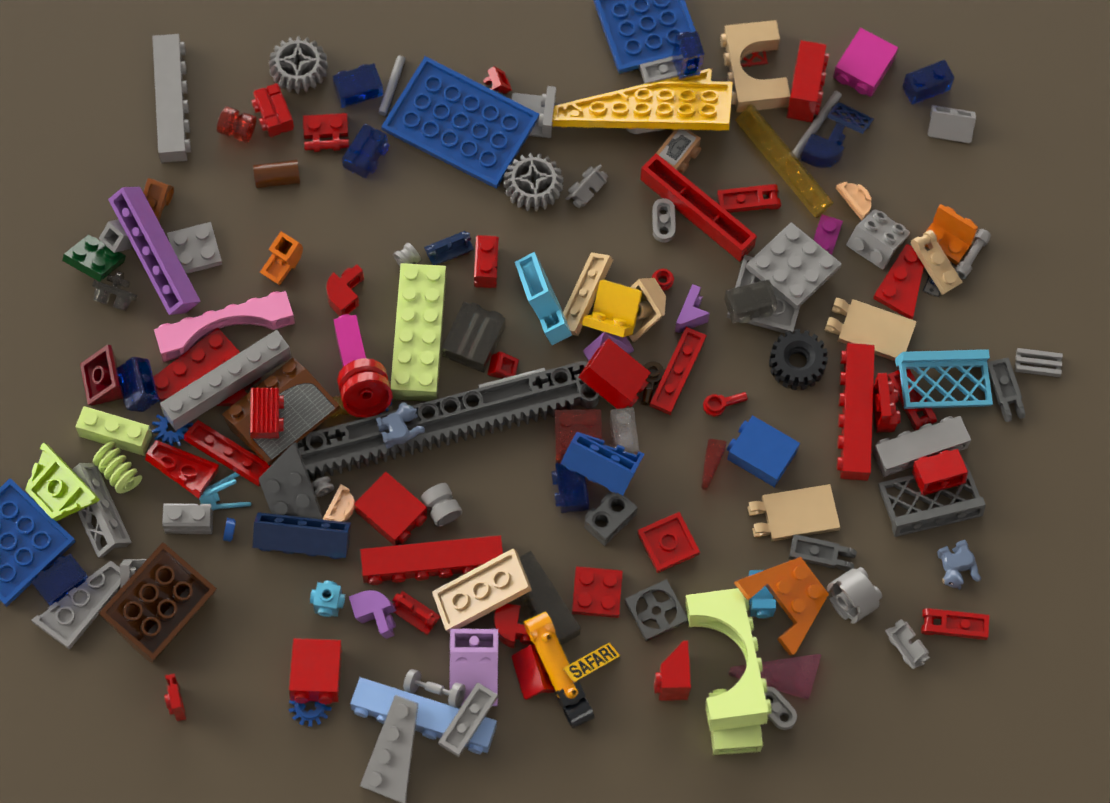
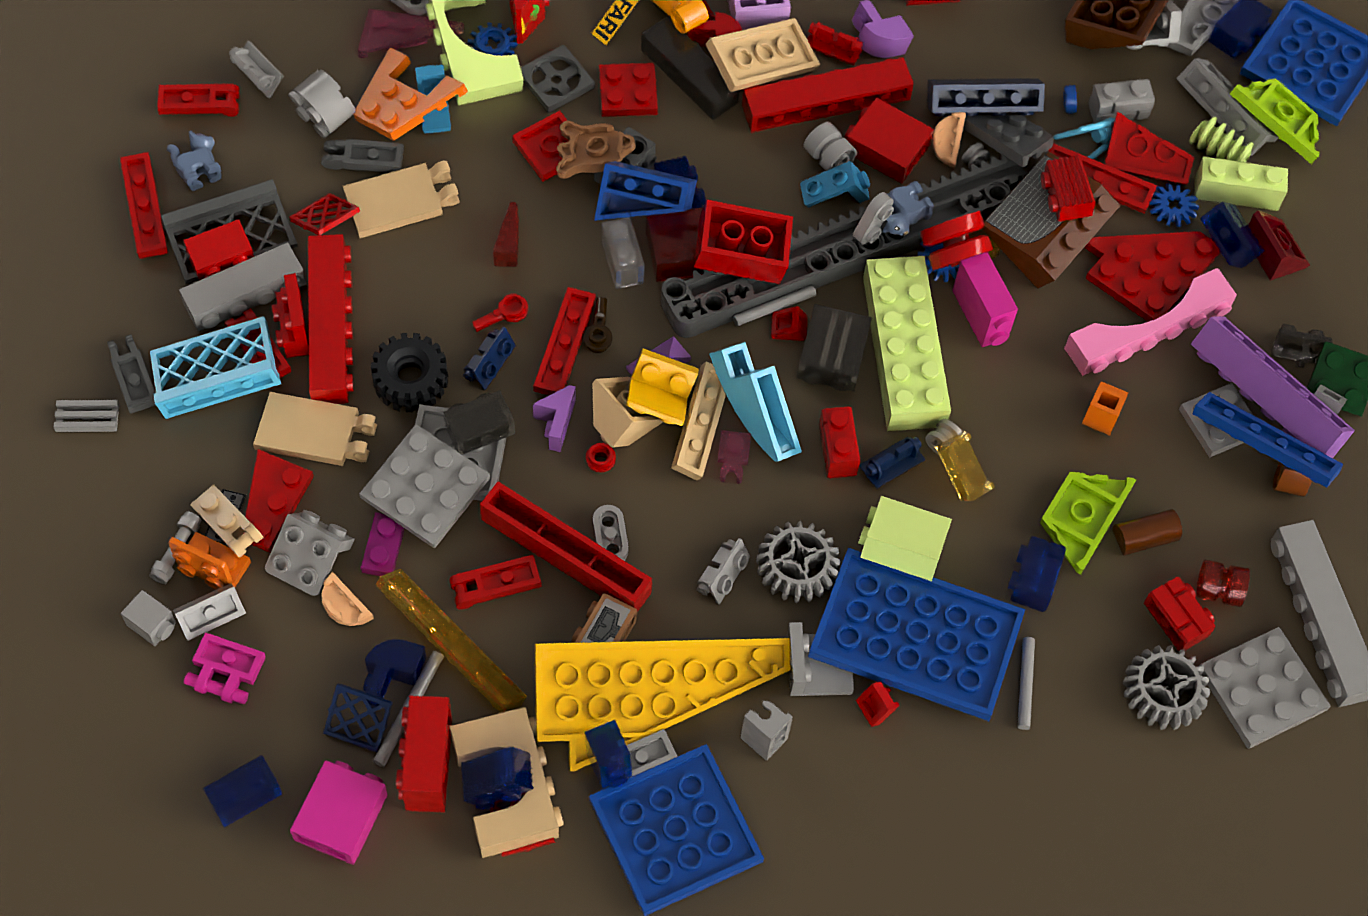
camera: 170 degrees right, 5 degrees down
light grey brick [160,330,292,431] -> none
red plate [303,113,349,152] -> none
medium azure brick [310,581,345,617] -> none
red brick [326,264,364,316] -> none
clear blue brick [333,63,383,108] -> none
red brick [578,338,651,412] -> none
blue brick [726,415,800,488] -> none
light grey panel [928,105,976,143] -> none
none -> red plate [120,152,168,259]
none -> light grey brick [121,590,176,646]
none -> light grey plate [173,583,246,641]
none -> dark pink plate [184,632,266,704]
none -> red window [289,193,360,236]
none -> clear blue brick [461,747,534,809]
none -> dark blue hinge [463,326,516,390]
none -> blue gear [468,22,517,56]
none -> medium nougat tile [556,120,636,179]
none -> red brick [694,199,793,284]
none -> clear pink plate [718,430,751,484]
none -> light grey hinge [740,701,793,761]
none -> dark azure bracket [800,161,870,207]
none -> light grey plate [853,192,894,244]
none -> yellowish green brick [858,496,952,581]
none -> clear yellow hinge [935,431,995,501]
none -> lime wing [1040,472,1136,575]
none -> blue plate [1192,392,1343,488]
none -> light grey plate [1199,627,1331,749]

